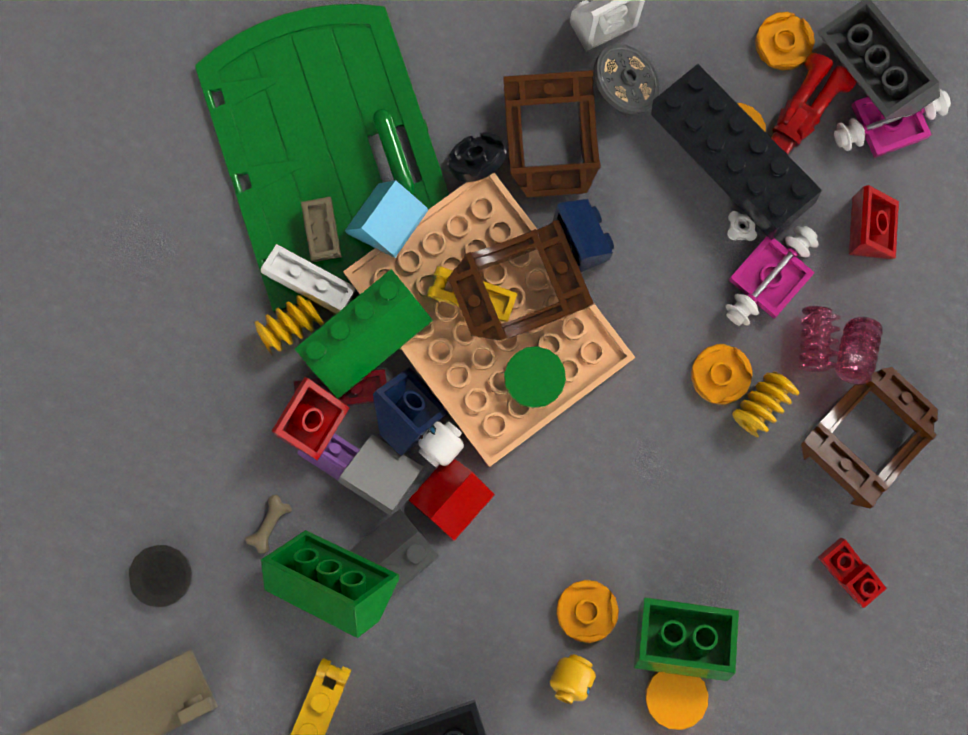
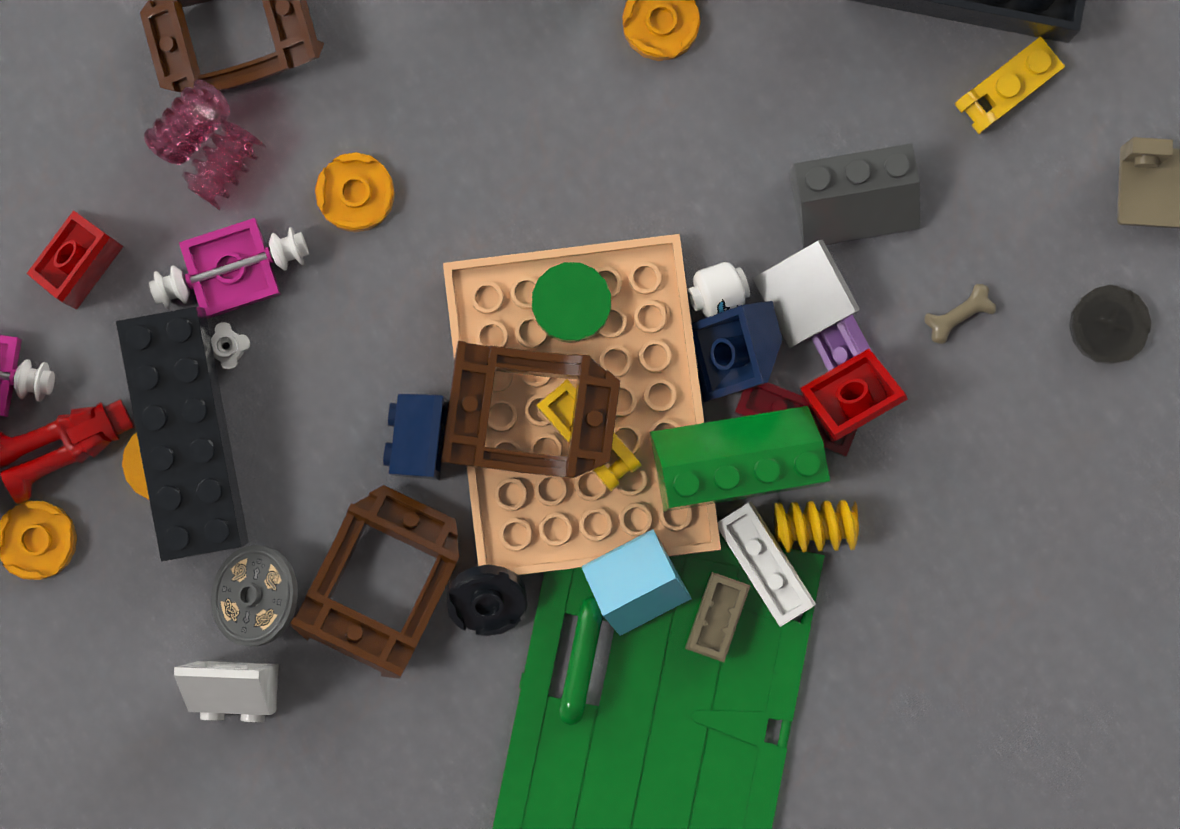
camera: 145 degrees left, 5 degrees up
green slope [261,530,399,638] -> none
red slope [408,458,495,541] -> none
yellow piece [732,371,800,438] -> none

